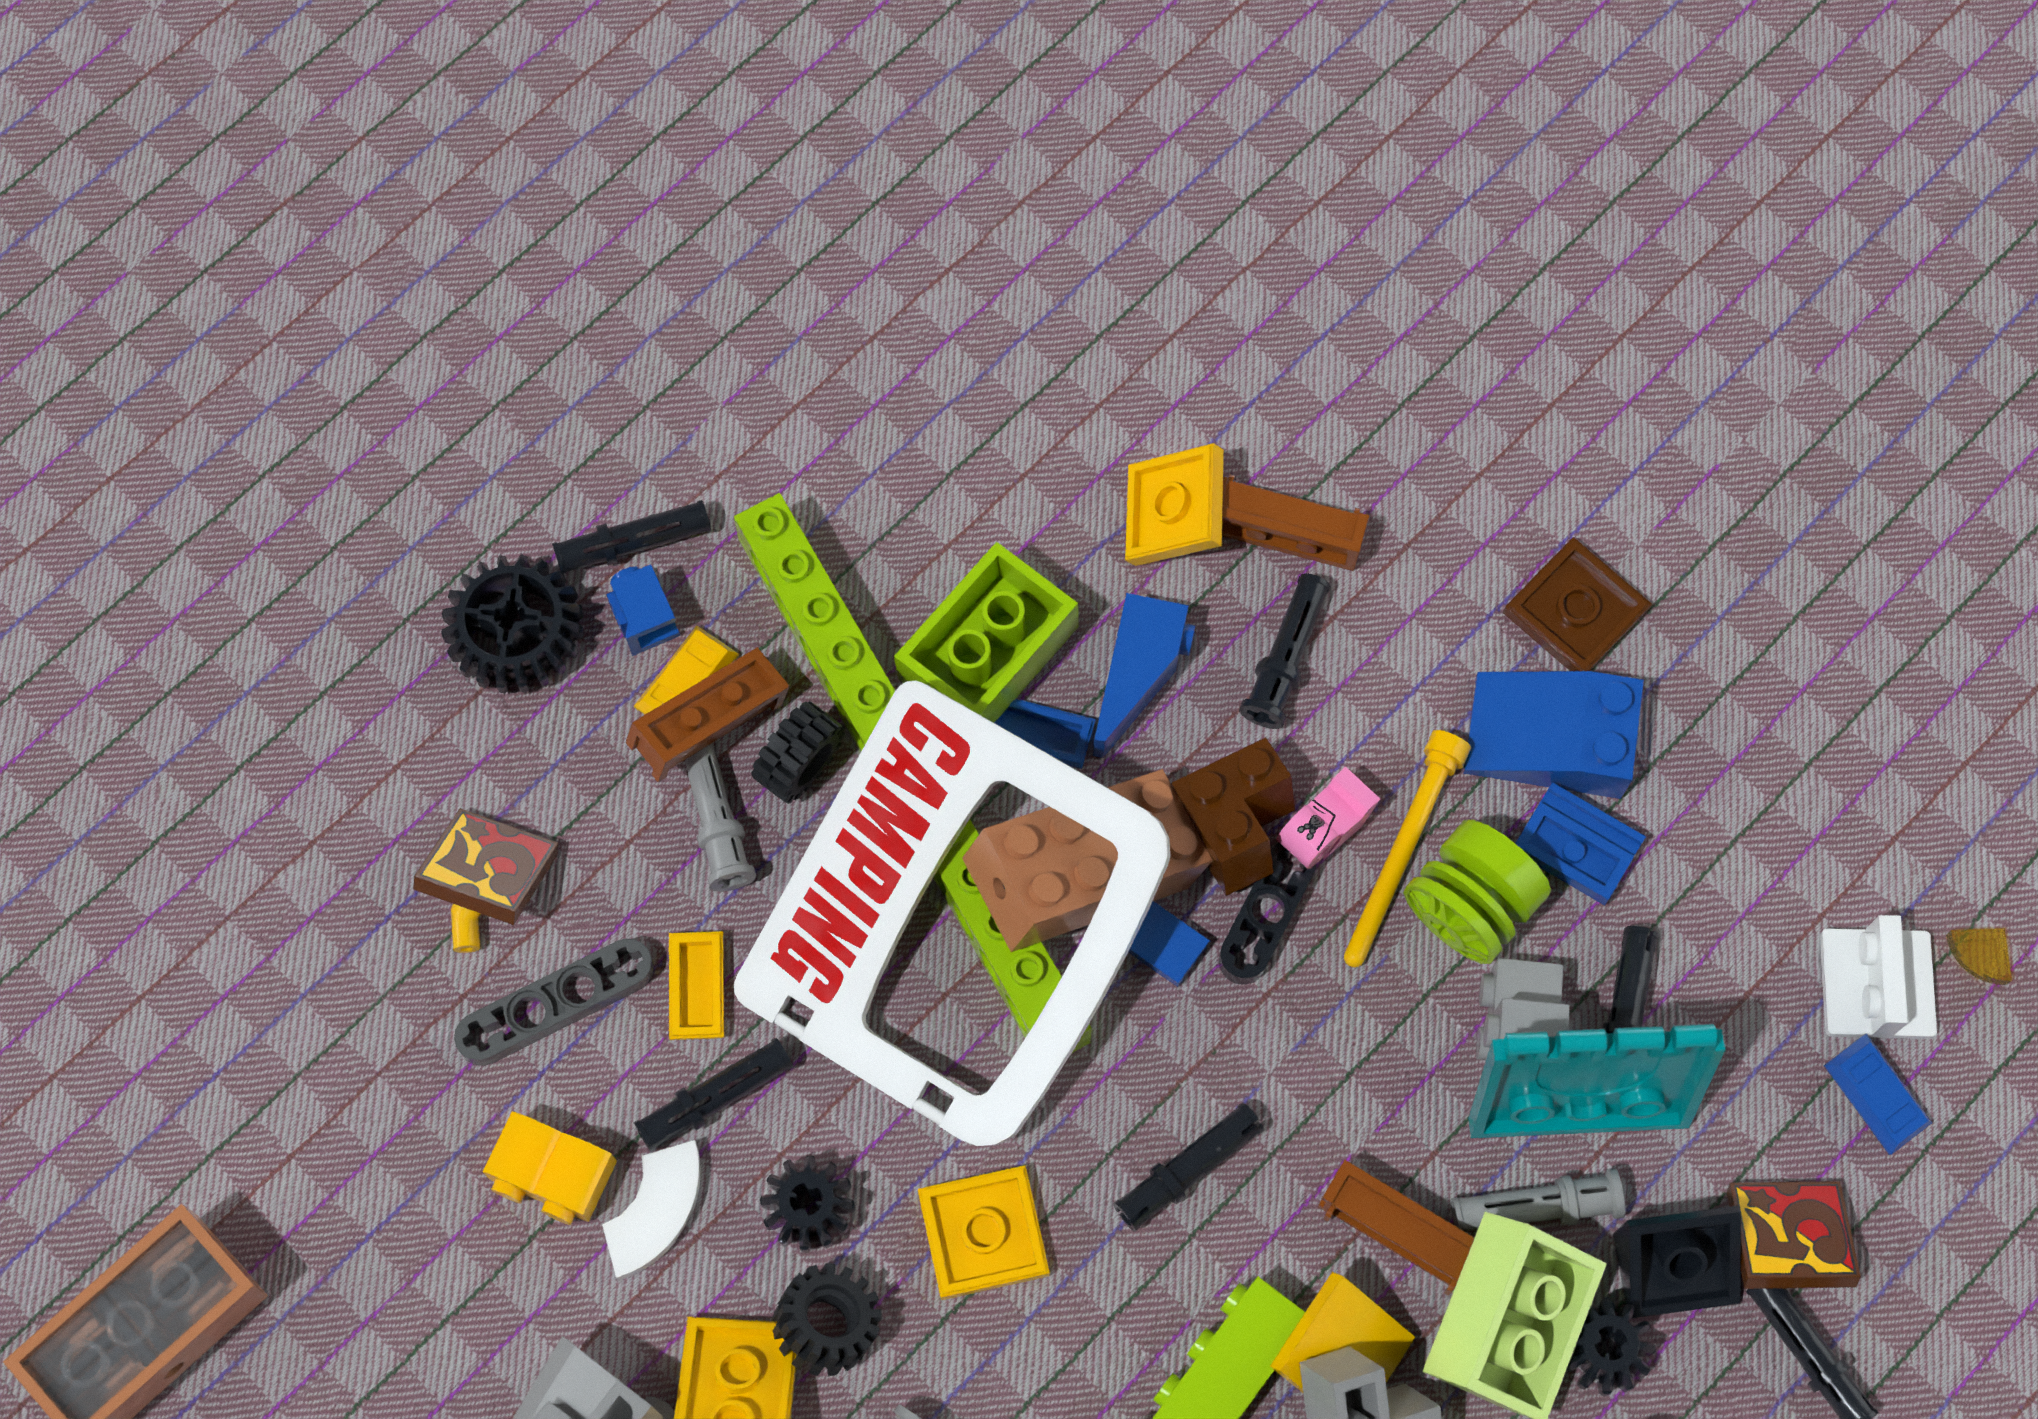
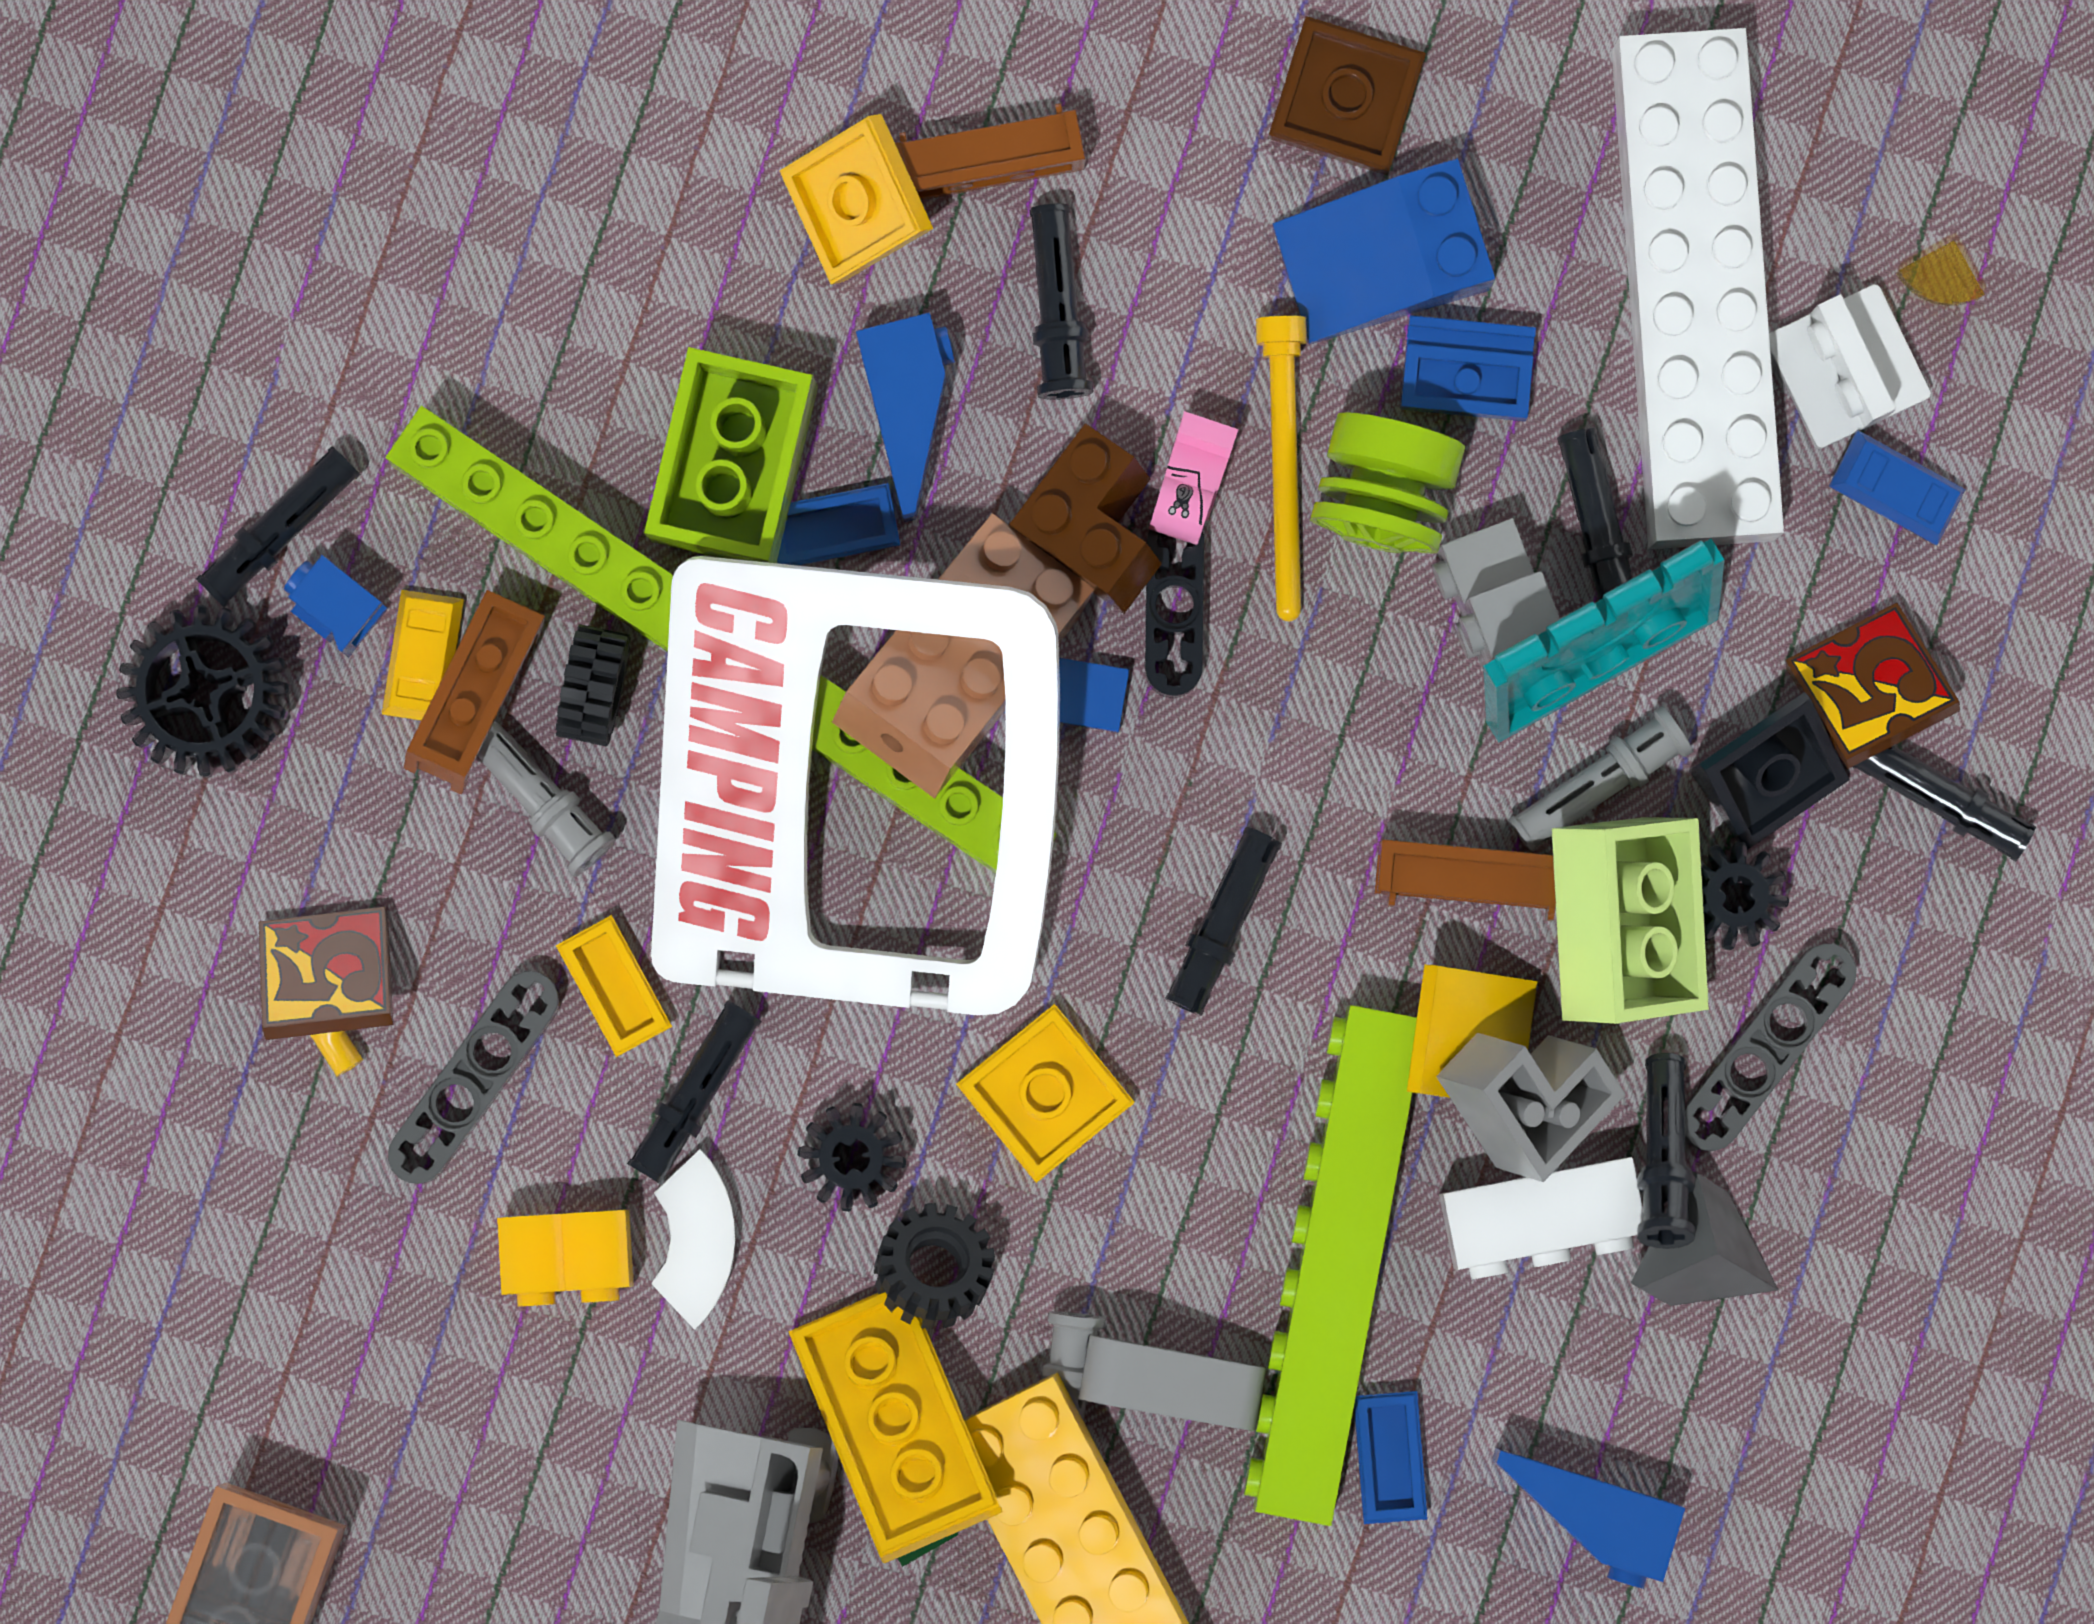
camera: 30 degrees left, 15 degrees up
none -> white brick [1612,28,1784,549]

